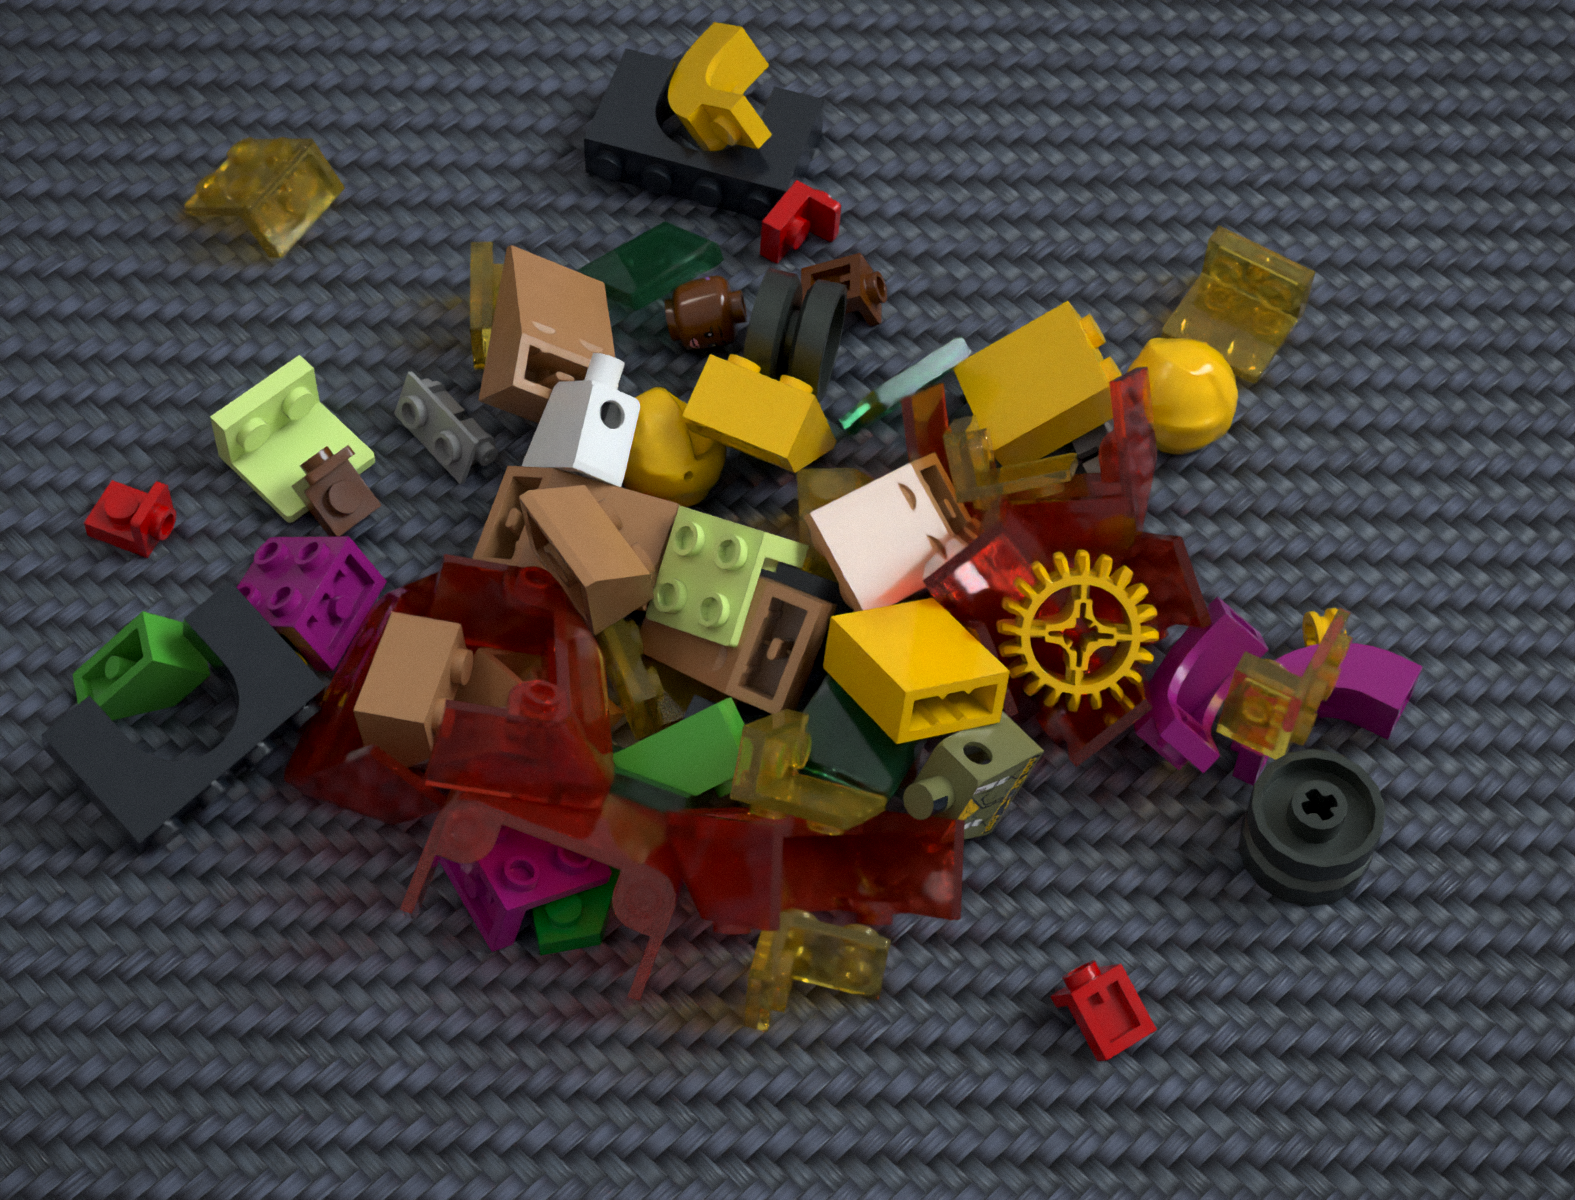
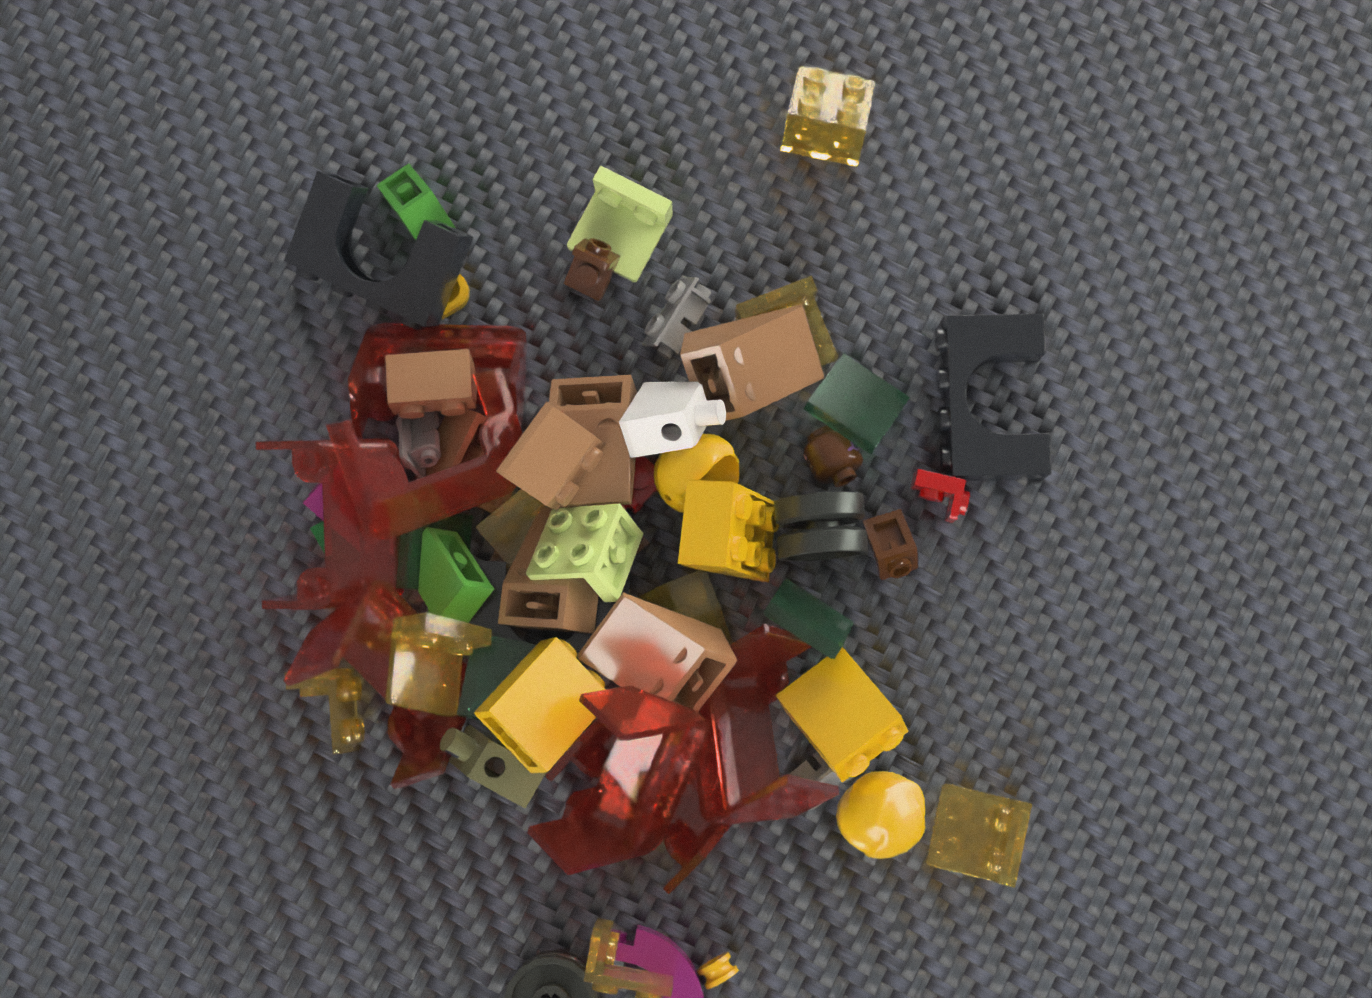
camera: 75 degrees right, 25 degrees up
red bracket [84,480,176,558] -> none
magenta bracket [236,536,387,671] -> none
yellow arch [668,22,772,151] -> none
clear yellow bracket [943,415,1078,509] -> none
yellow gear [996,550,1159,712] -> none
red bracket [1050,960,1157,1061] -> none
magenta arch [1134,596,1269,773] -> none

